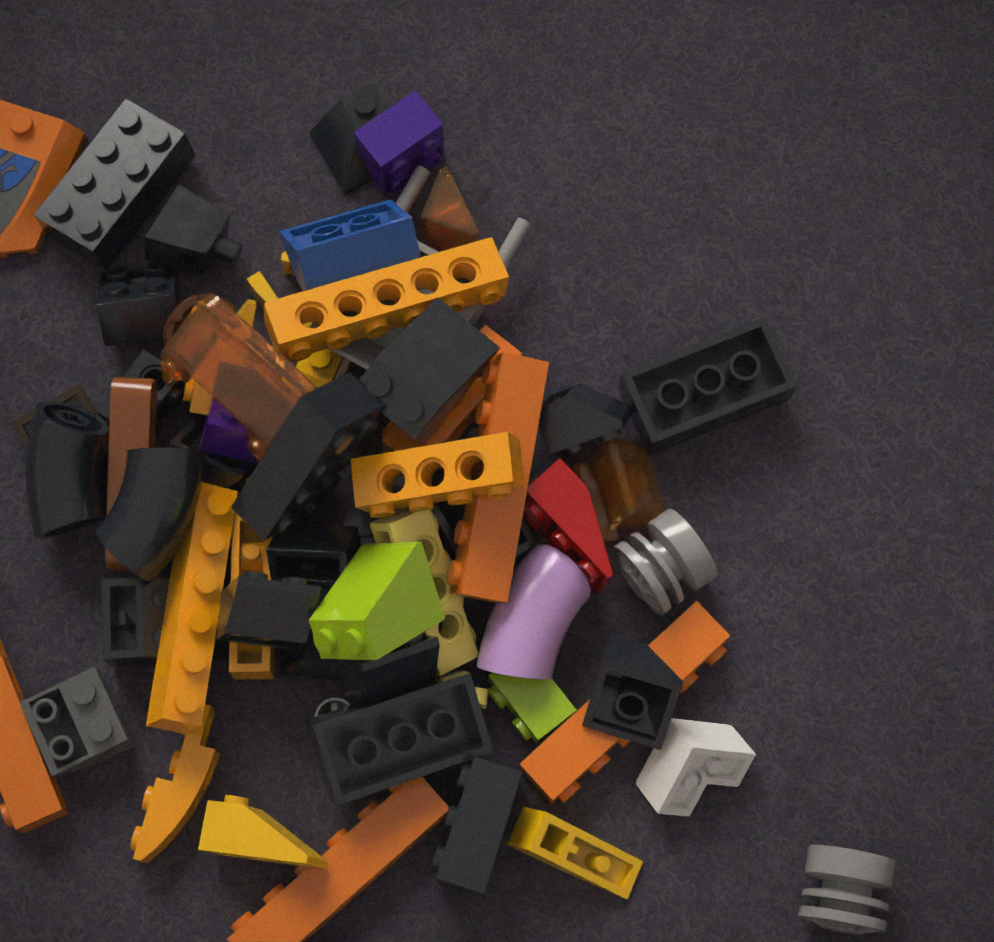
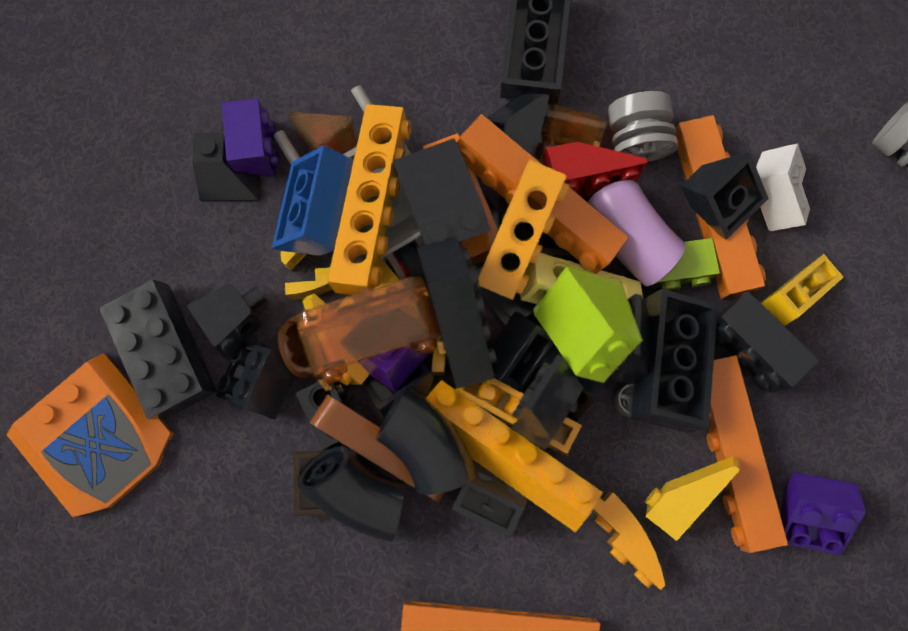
camera: 55 degrees left, 5 degrees up
dark grey slope [19,666,136,777] -> none

